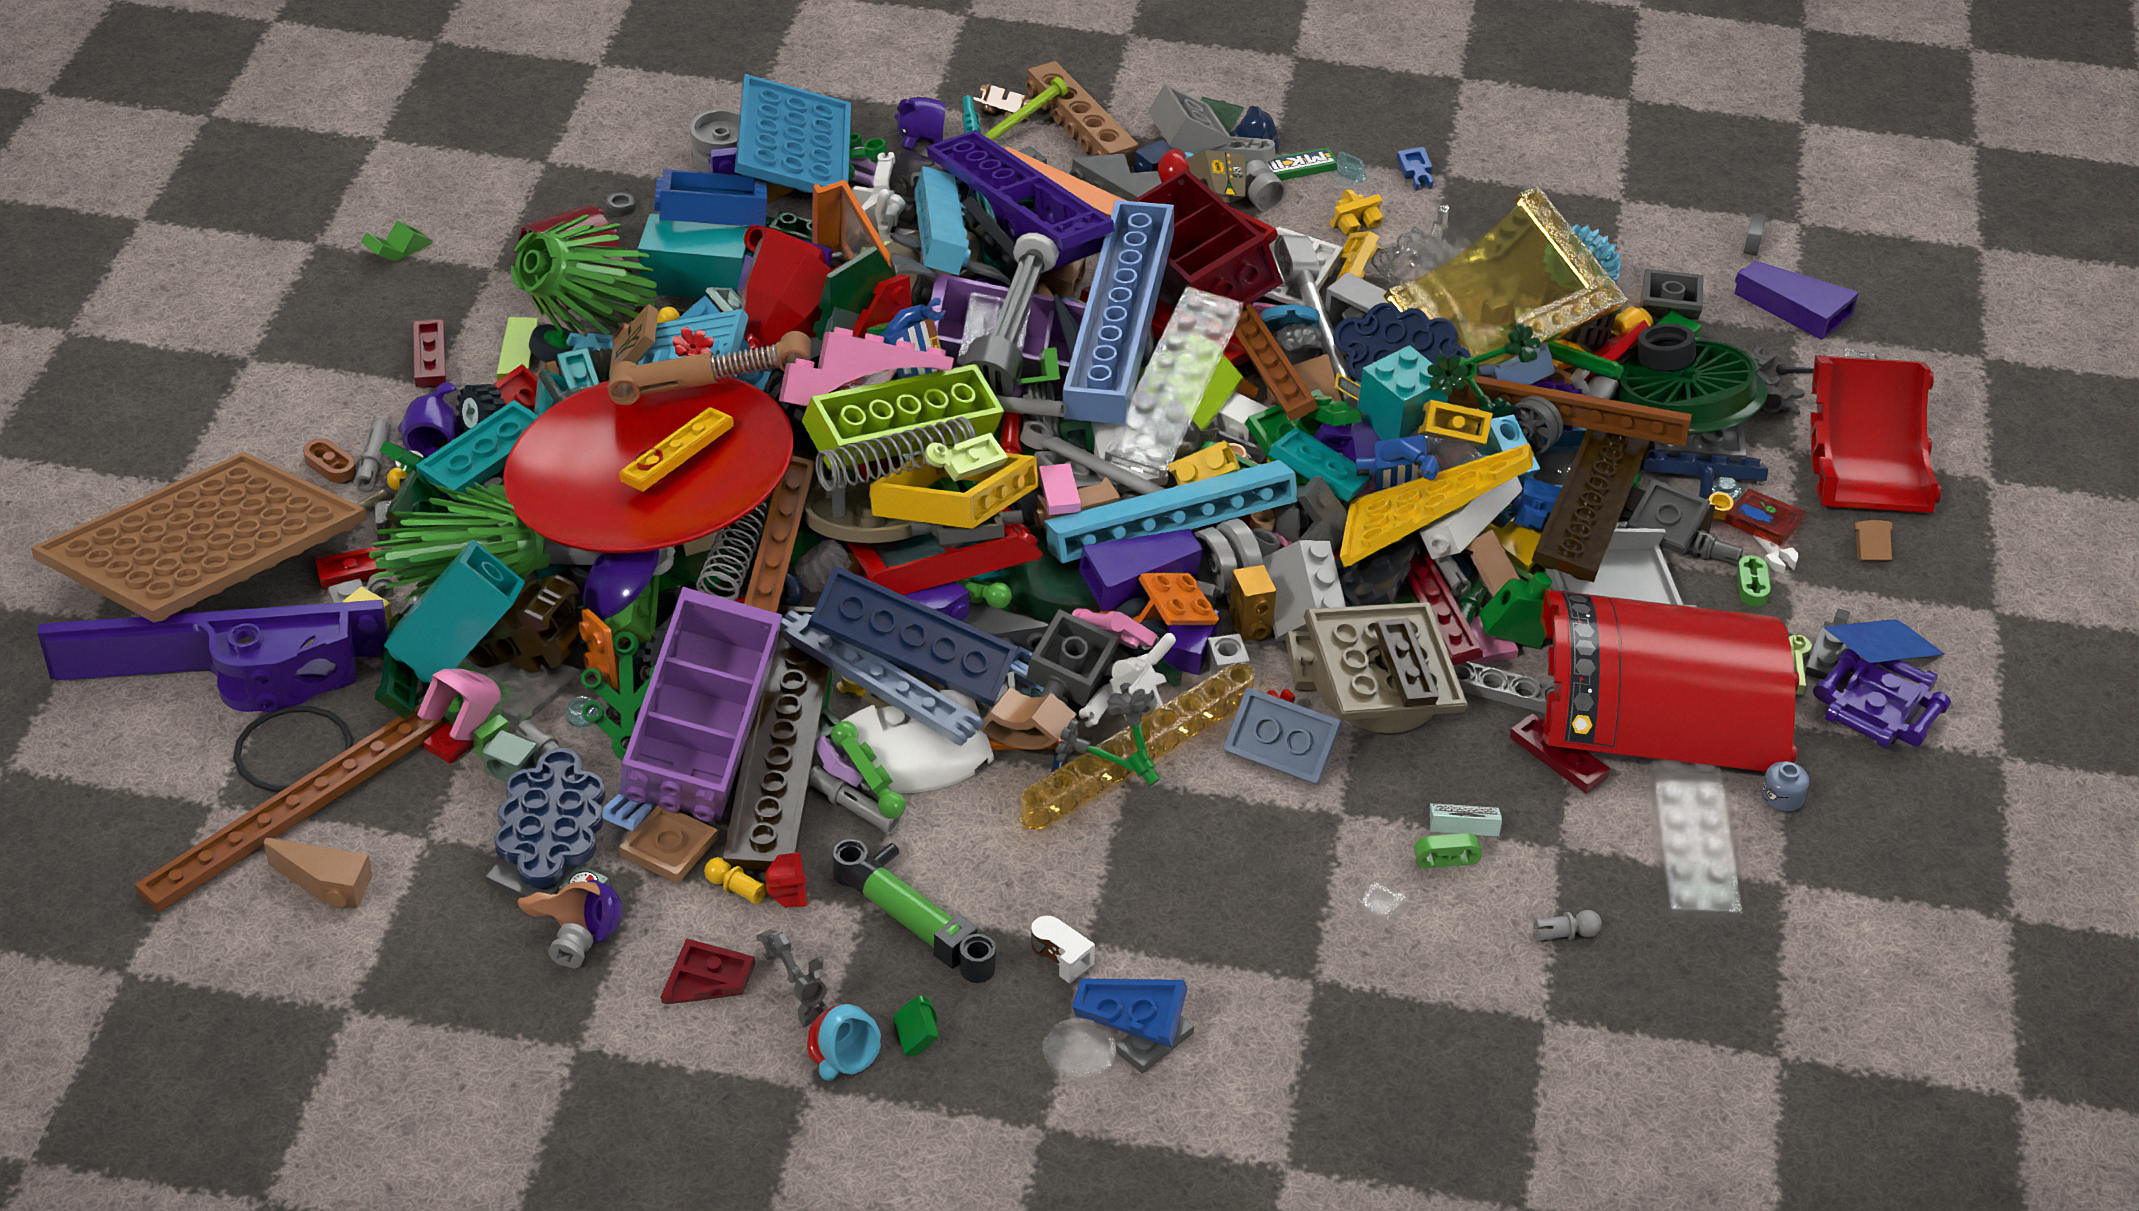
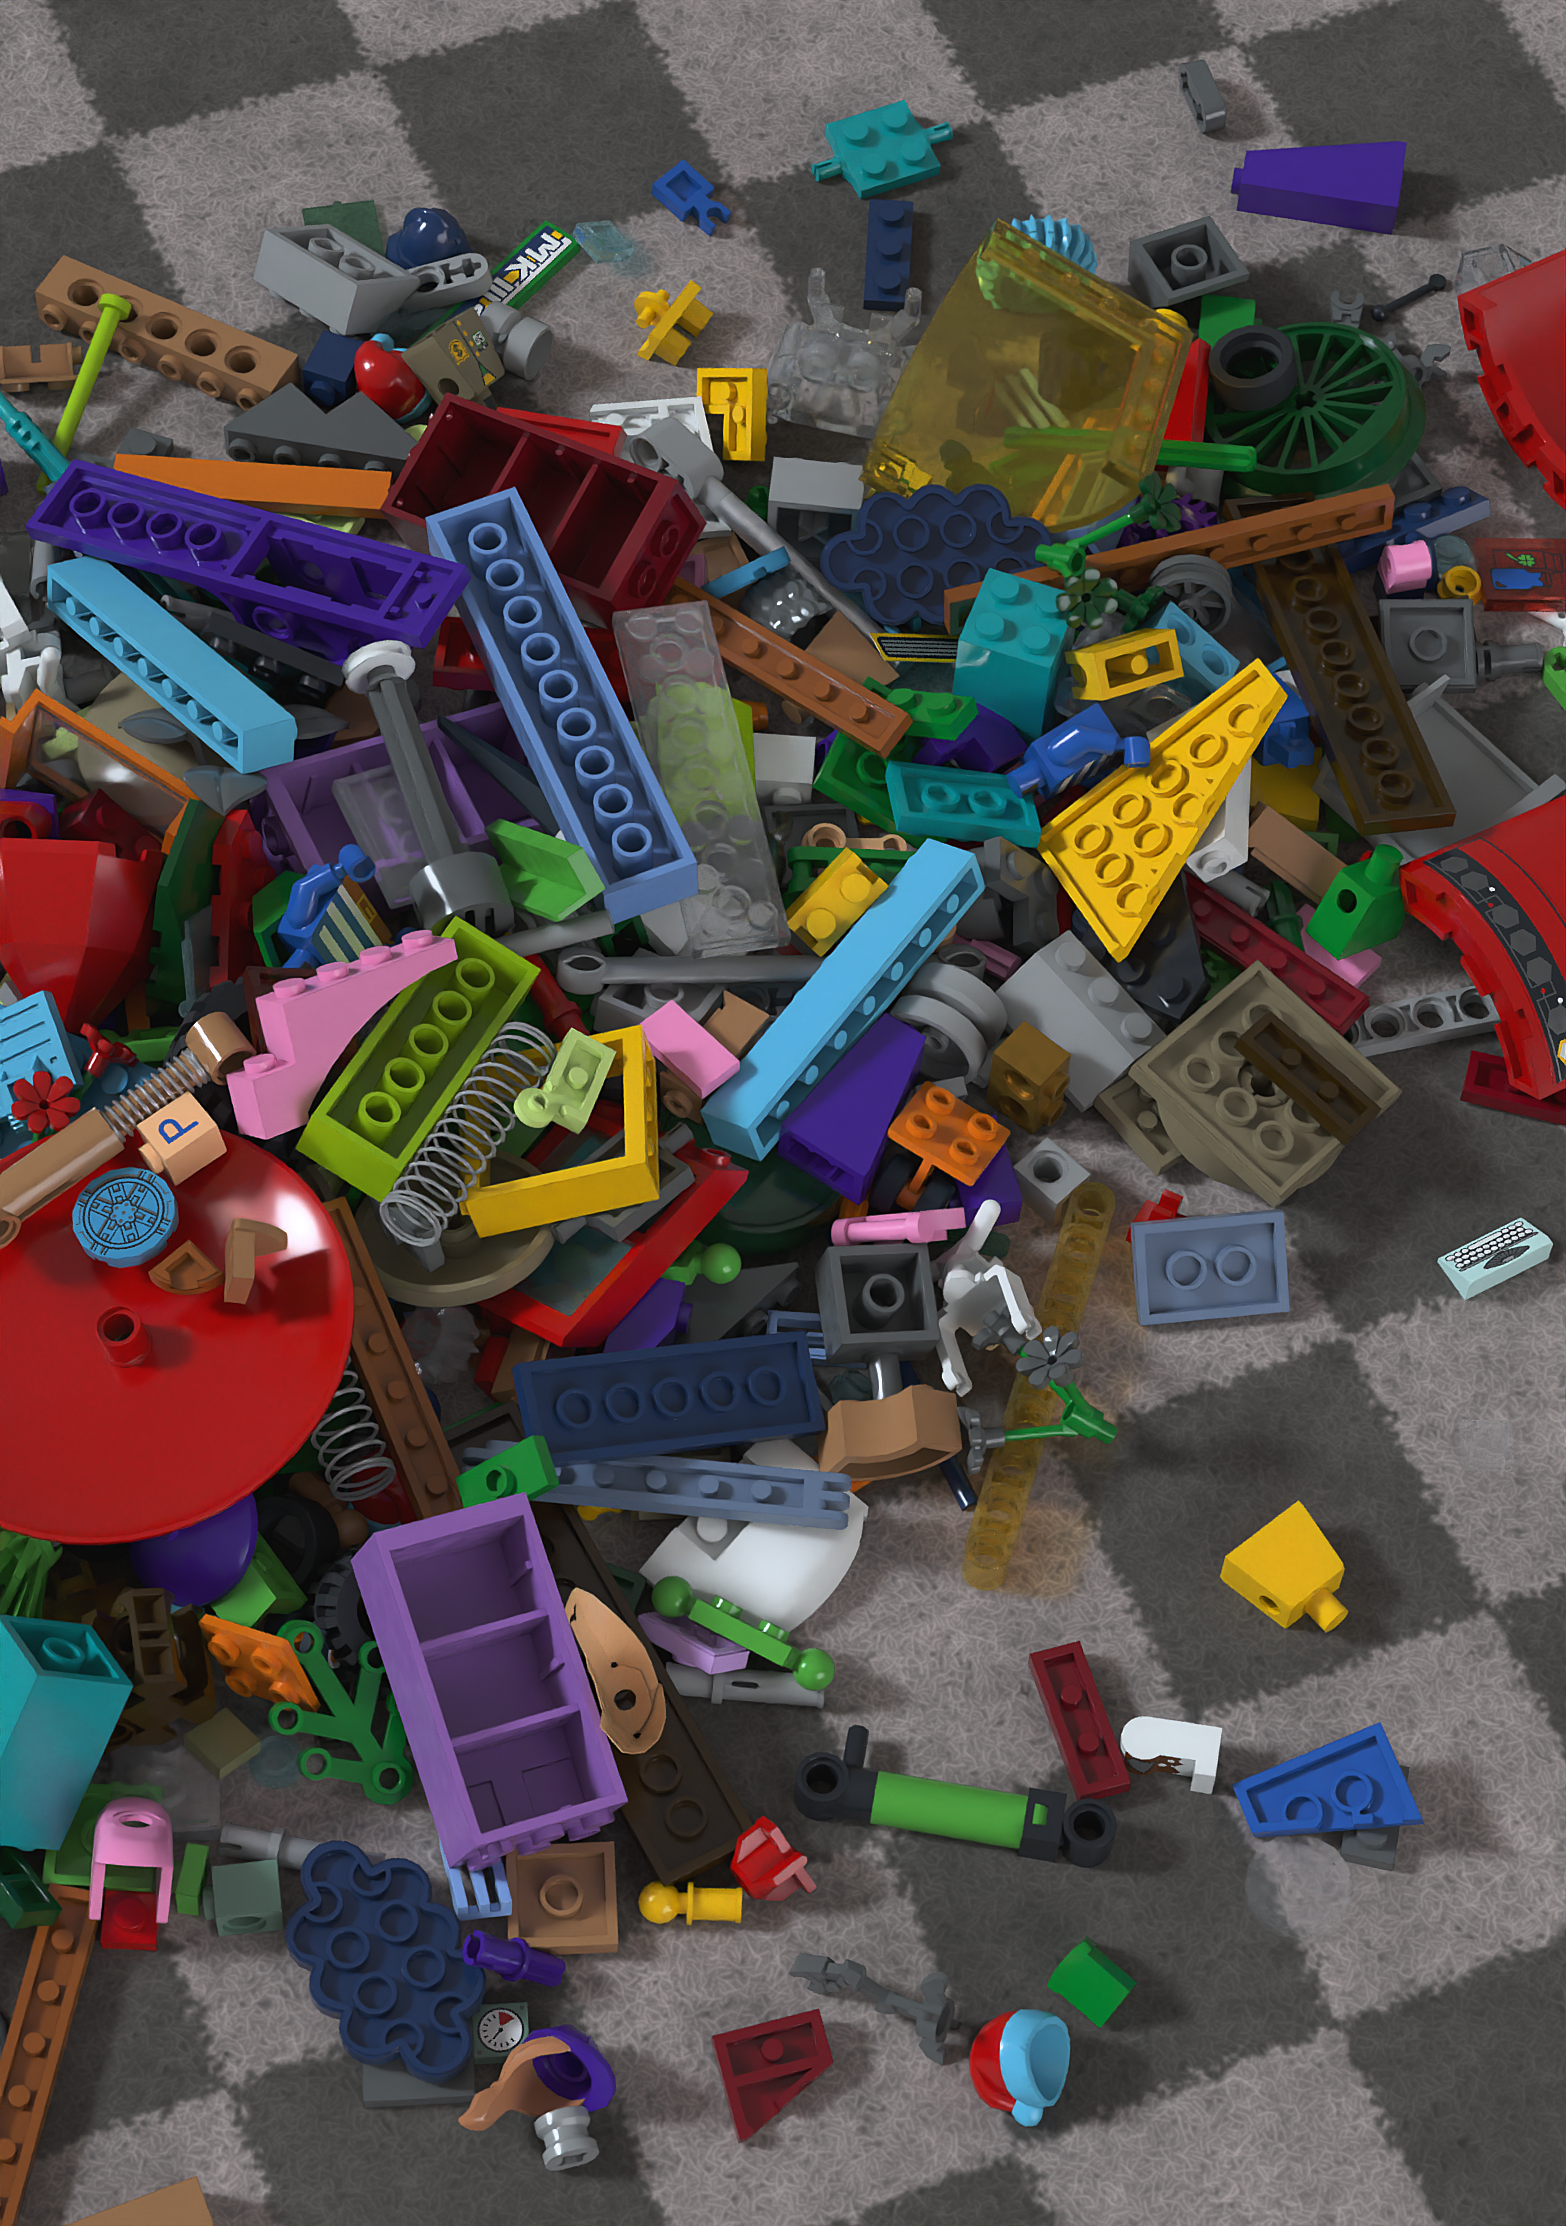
camera: 35 degrees left, 15 degrees up
yellow tile [619,407,734,492] -> none
bright green beam [1414,833,1482,868] -> none
none -> dark azure tile [72,1167,179,1268]
none -> light nougat brick [136,1090,227,1186]
none -> dark orange tile [148,1240,225,1295]
none -> olive tile [184,1707,261,1780]
none -> medium nougat tile [224,1218,288,1304]
none -> green plate [455,1435,560,1508]
none -> dark purple axle [462,1930,566,1987]
none -> light nougat piece [565,1587,666,1754]
none -> teal plate [811,100,953,200]
none -> dark red plate [1028,1641,1131,1801]
none -> yellow torso [1220,1500,1348,1632]
none -> bright pink leg [1373,540,1432,602]

